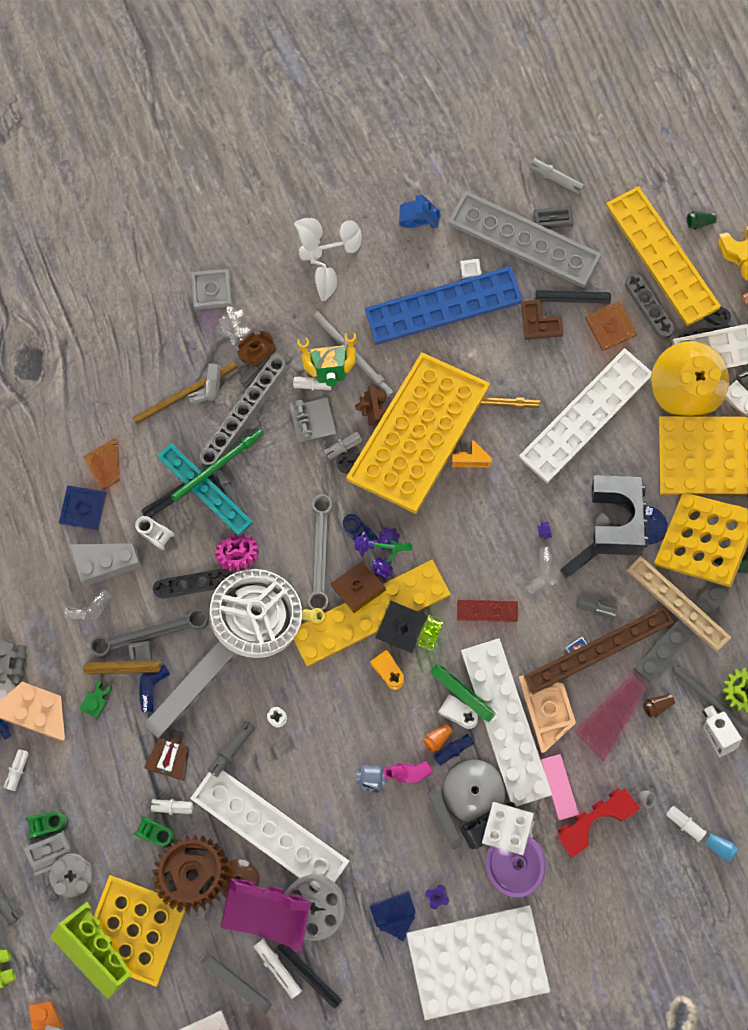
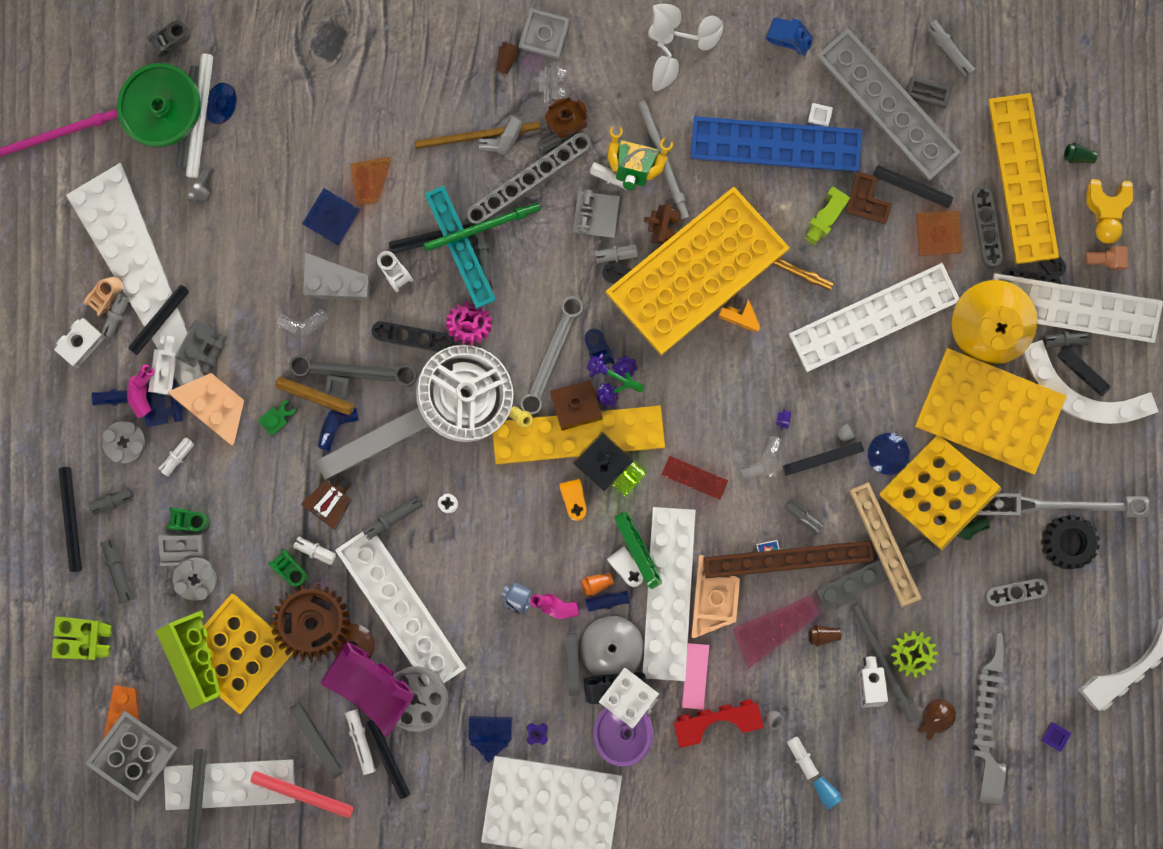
camera: 15 degrees right, 10 degrees up
arch [592,475,648,556] -> none
none -> reddish brown cone [496,42,519,75]
none -> lime hips [804,186,850,246]

